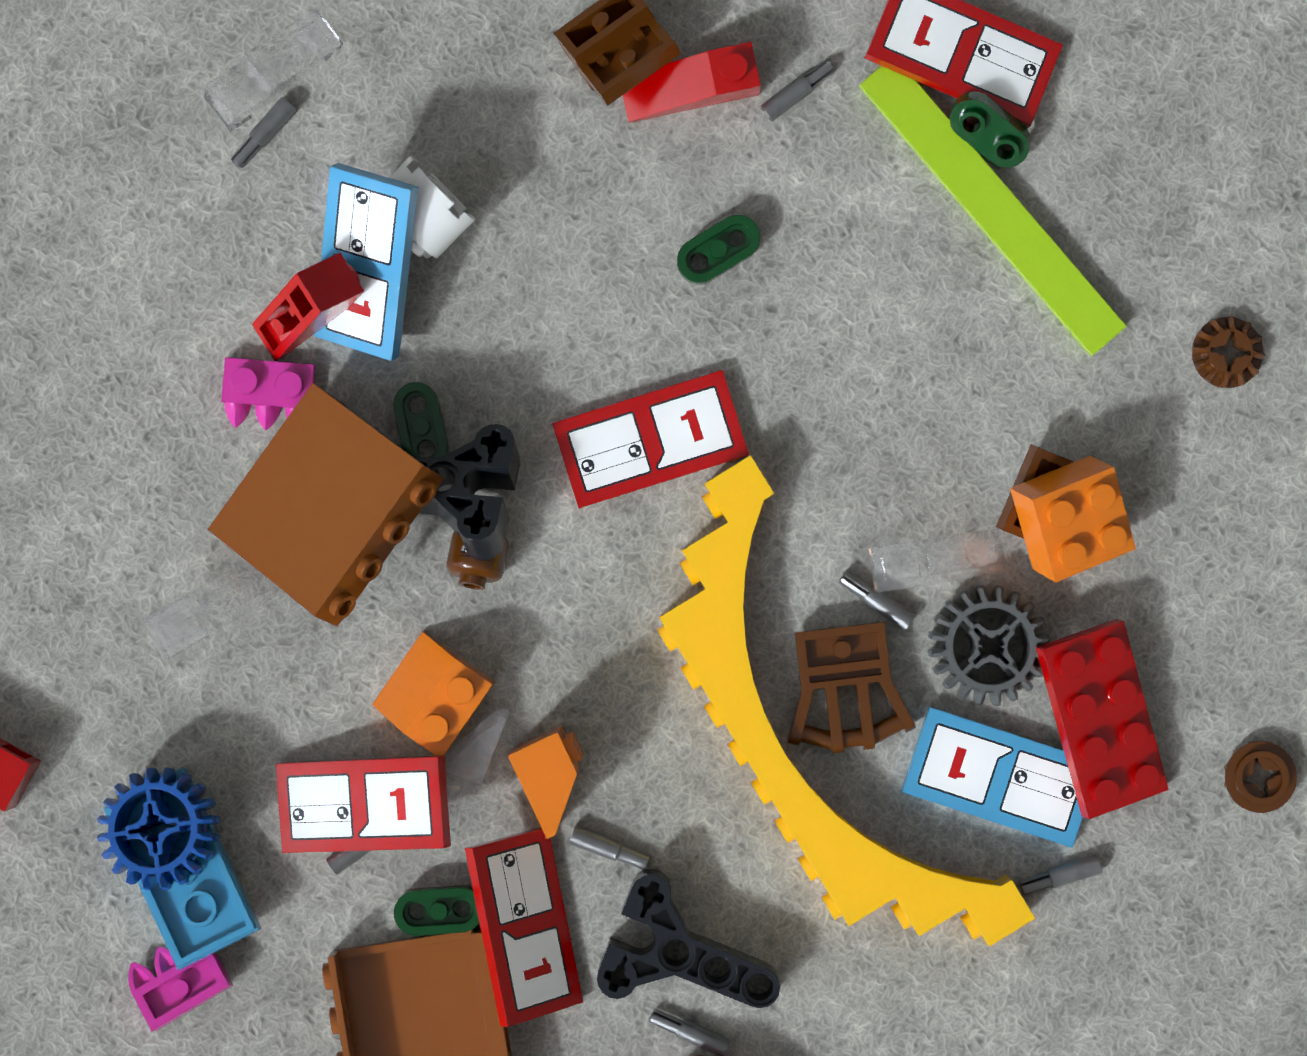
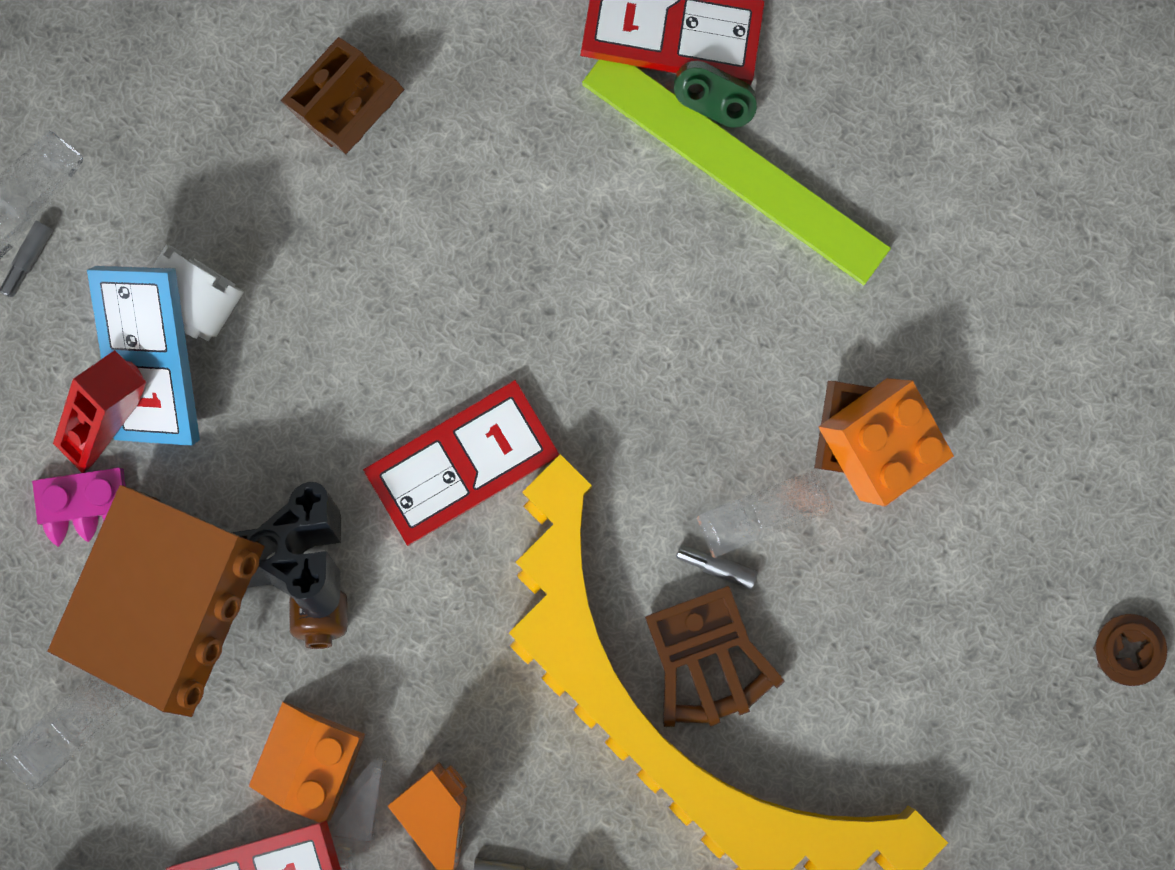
camera: 10 degrees left, 5 degrees down
dark green plate [393,382,449,459] -> none
red slope [623,42,761,123] -> none
dark green plate [677,215,760,285] -> none
flat silver pin [760,60,835,122] -> none
tile [901,706,1083,848] -> none
dark grey gear [927,585,1050,706] -> none
flat silver pin [1019,854,1103,895] -> none
red plate [1036,619,1169,819] -> none
reddish brown gear [1192,316,1265,388] -> none

